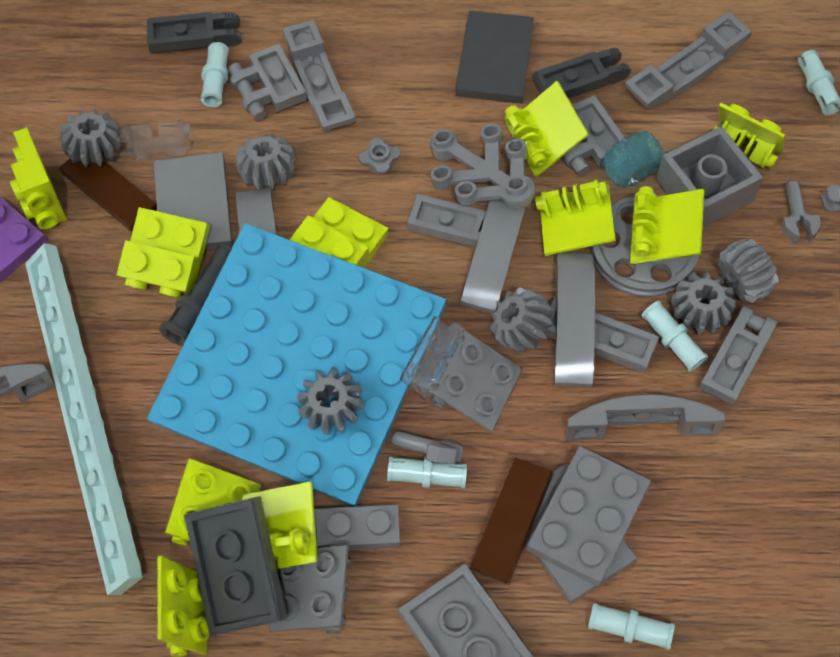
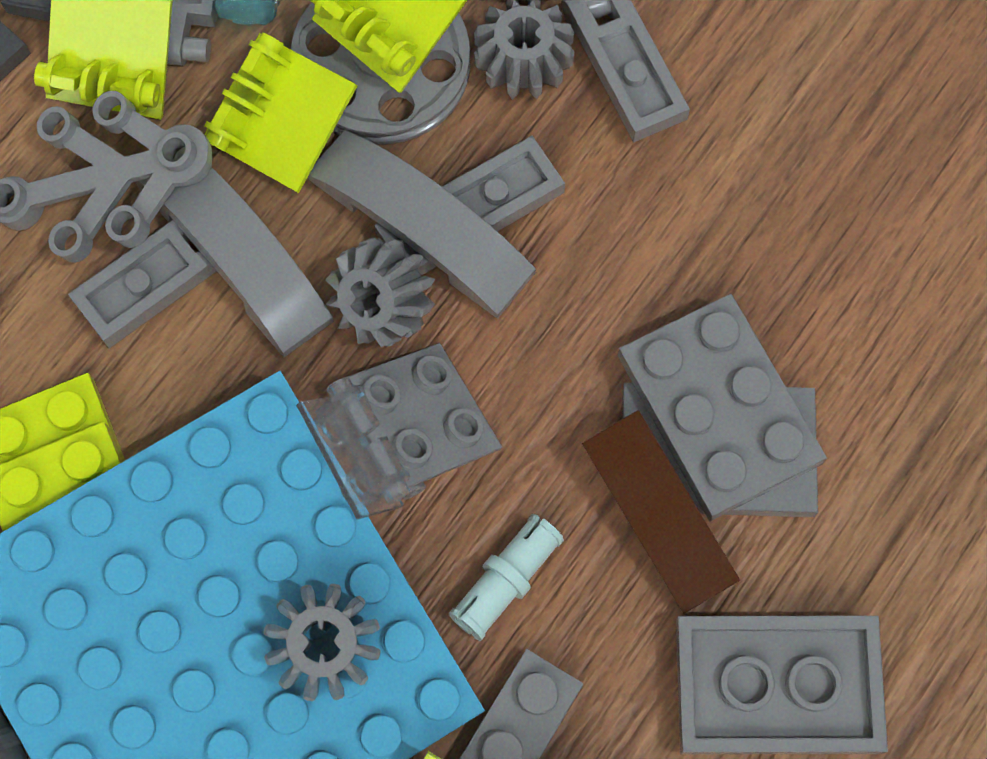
camera: 55 degrees left, 10 degrees up
light grey bar [392,431,463,464] -> none
light grey slope [565,395,725,441] -> none
light aqua pin [588,603,675,650] -> none
light aqua pin [642,301,708,372] -> none

